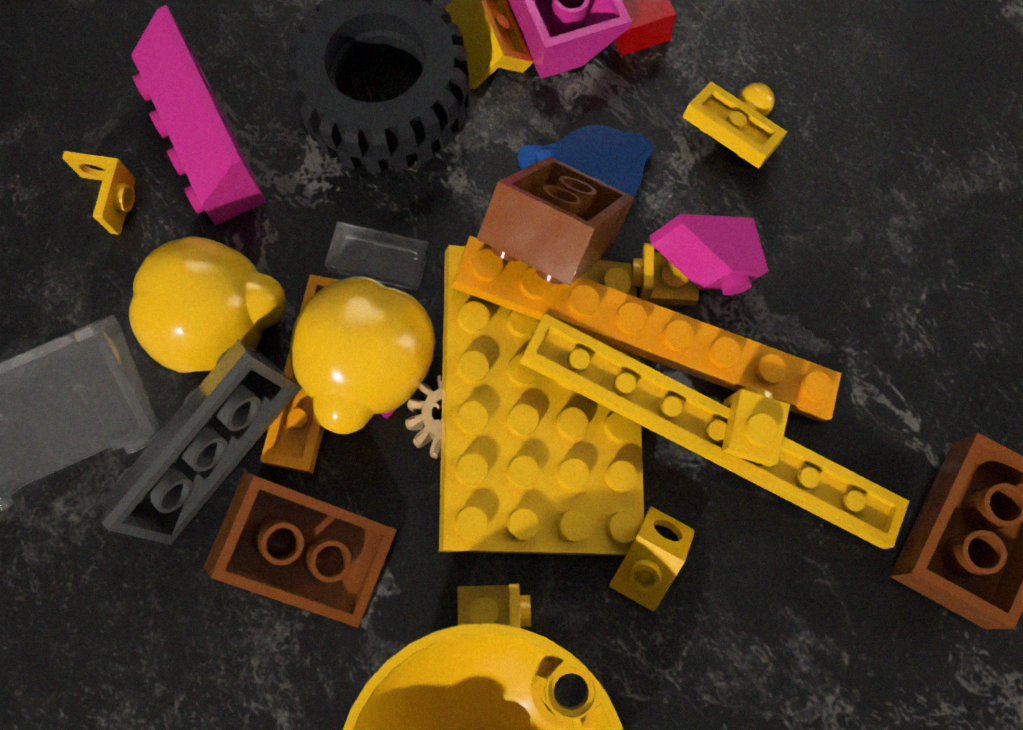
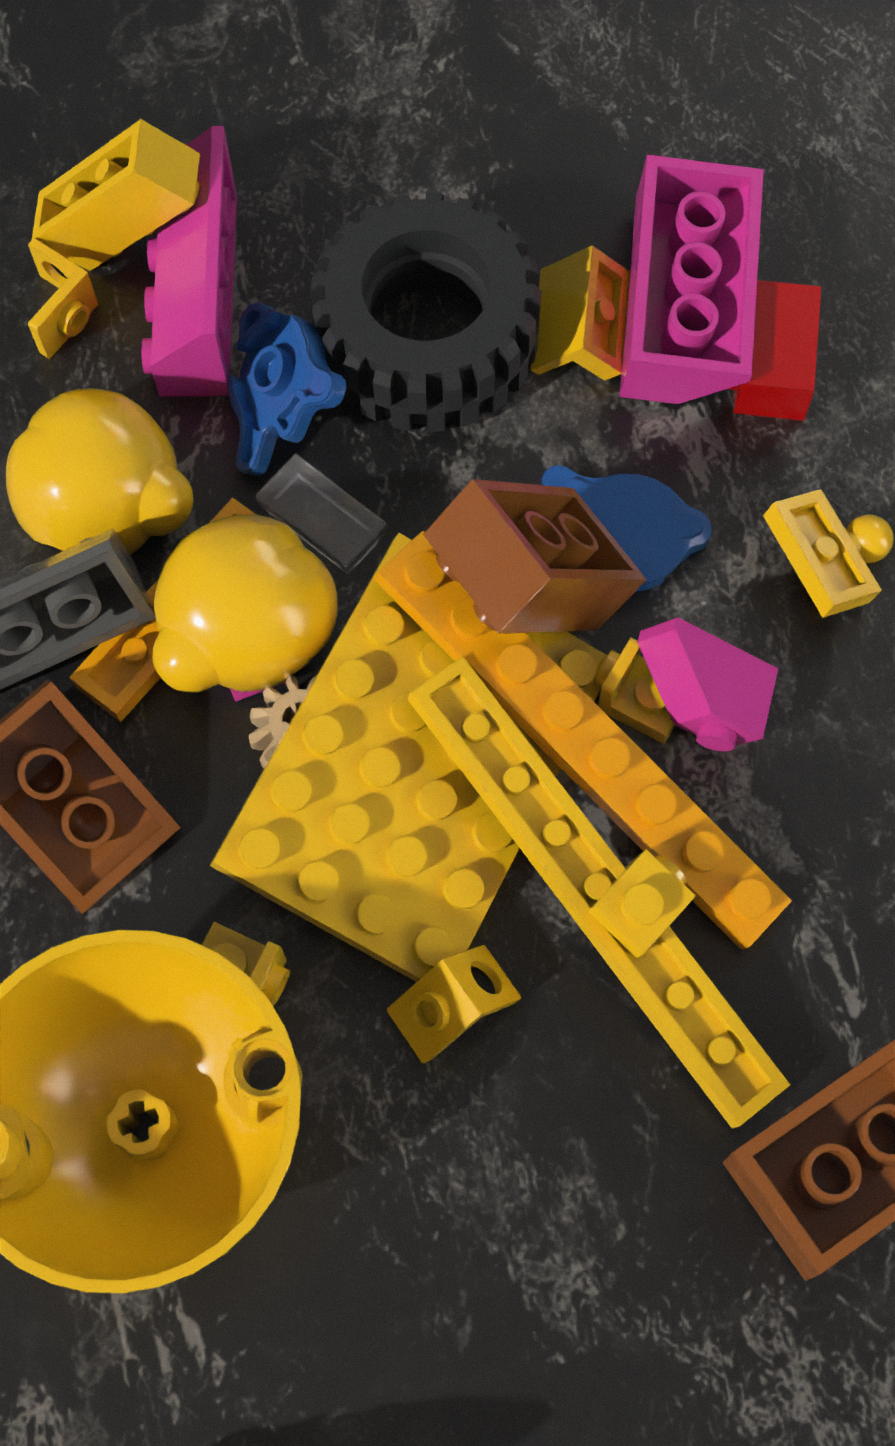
camera: 25 degrees right, 5 degrees down
none -> yellow brick [31,119,200,271]
none -> blue tile [228,302,346,477]

